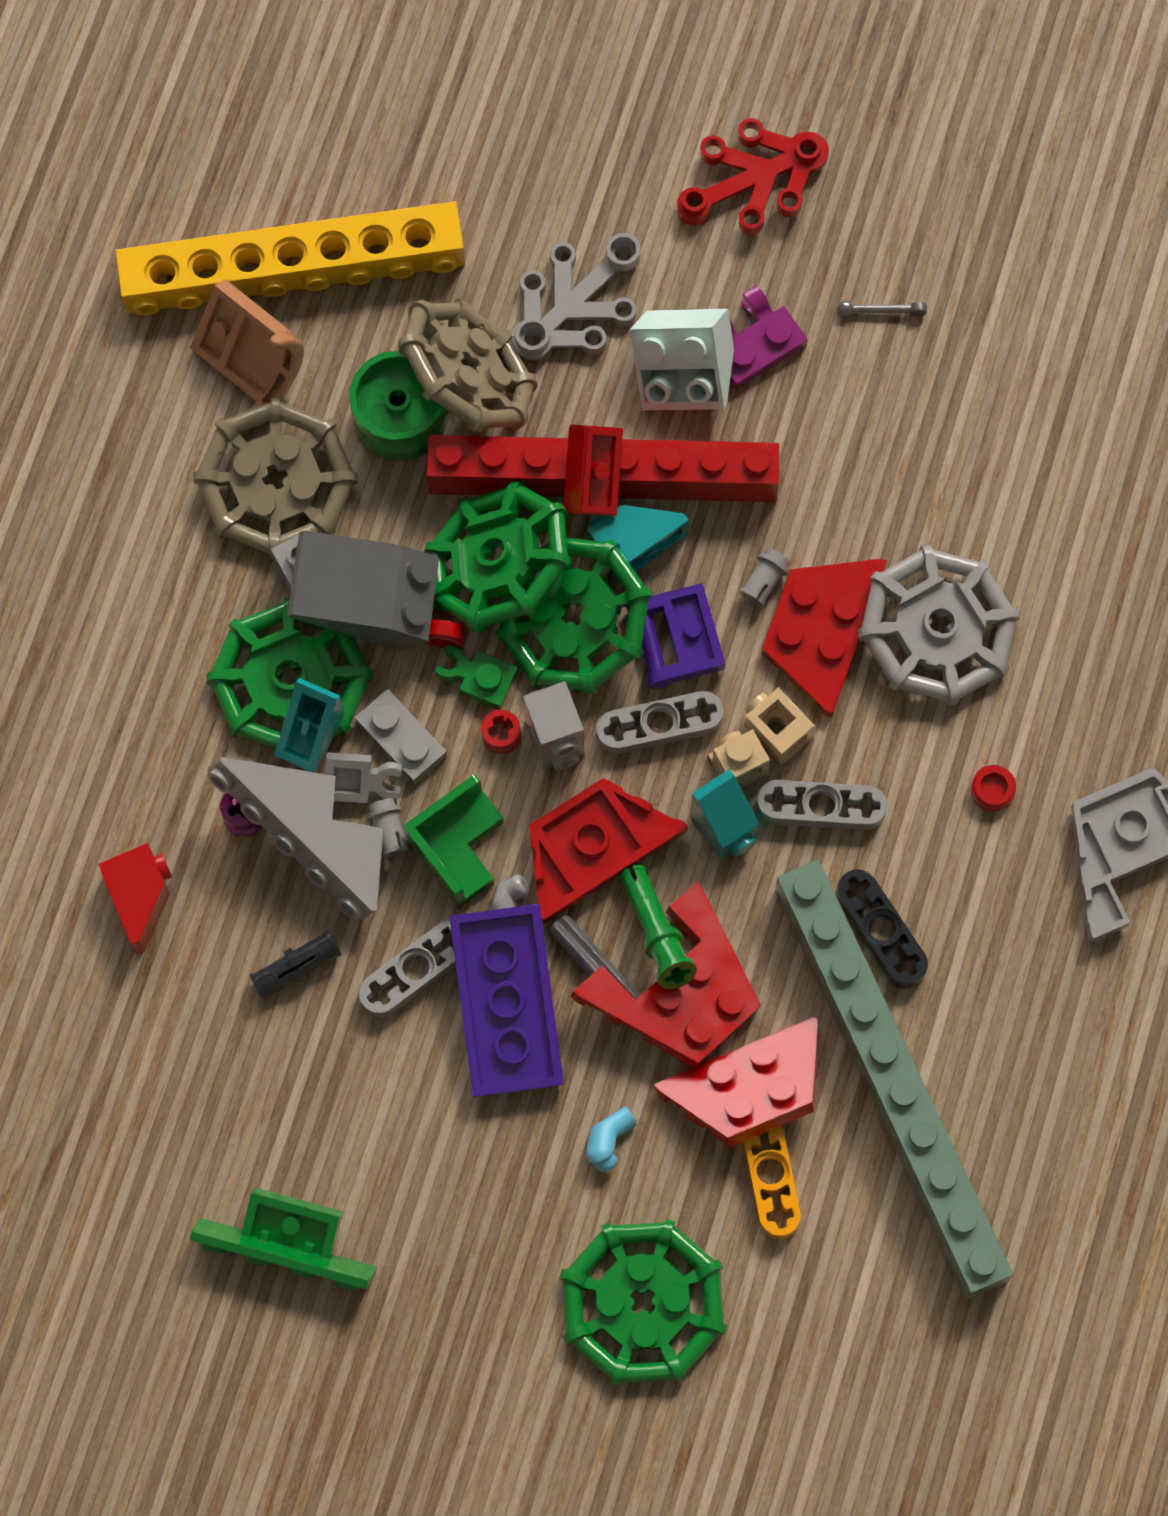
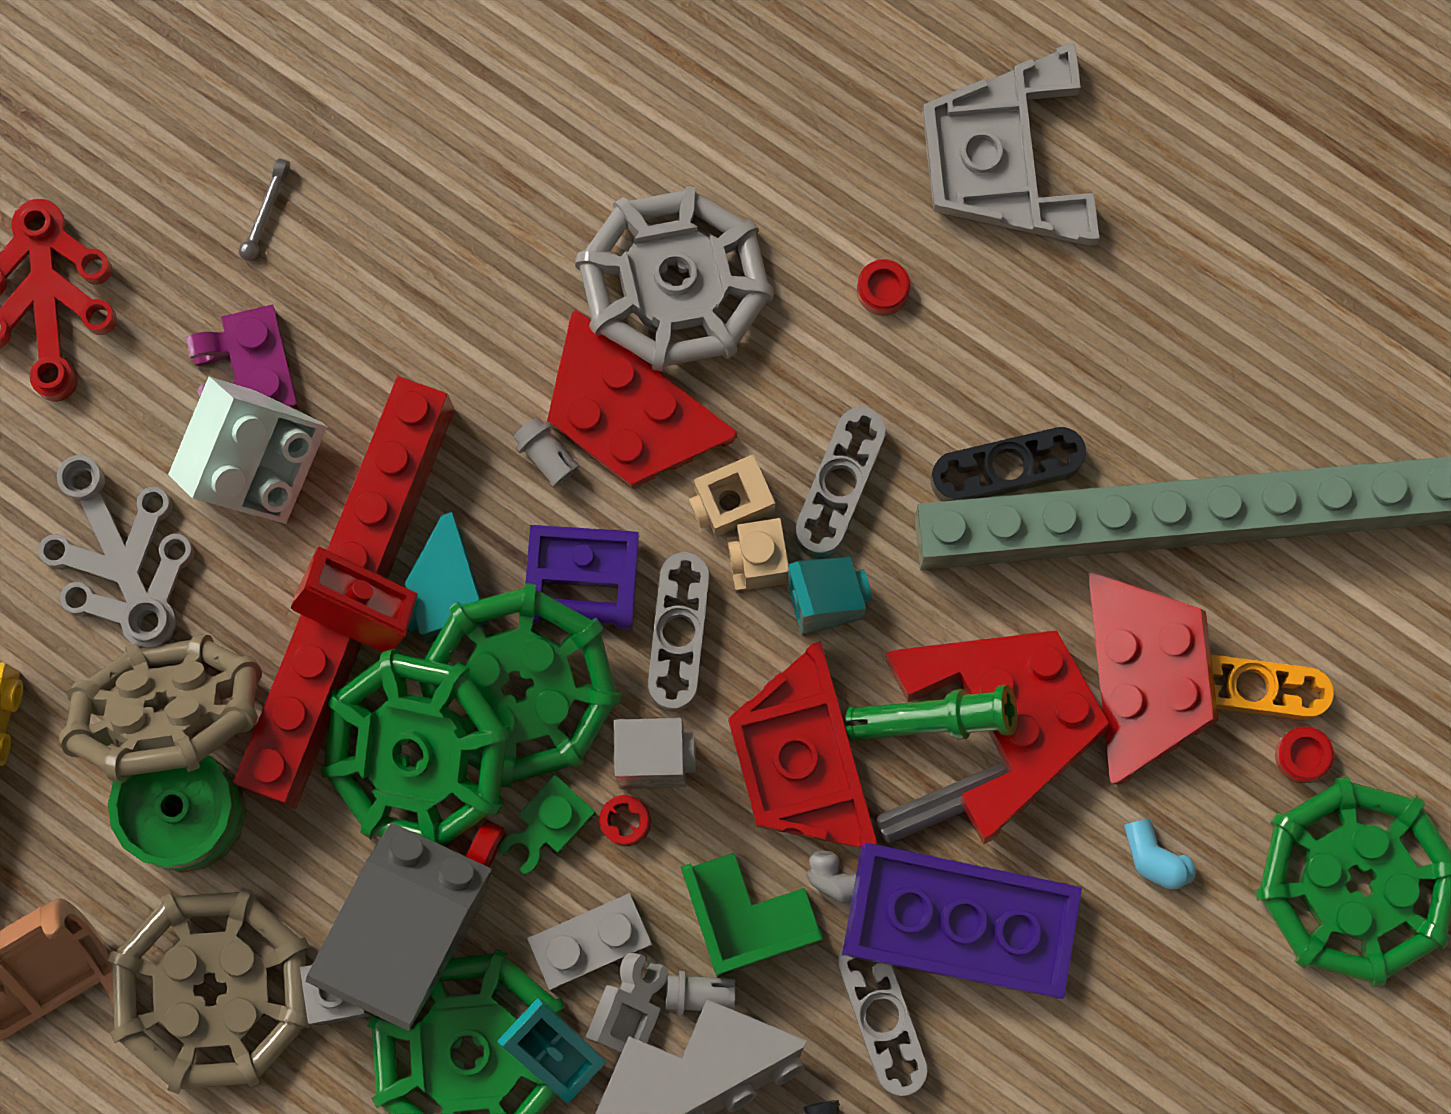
camera: 70 degrees left, 5 degrees up
none -> red tile [1275,726,1334,783]

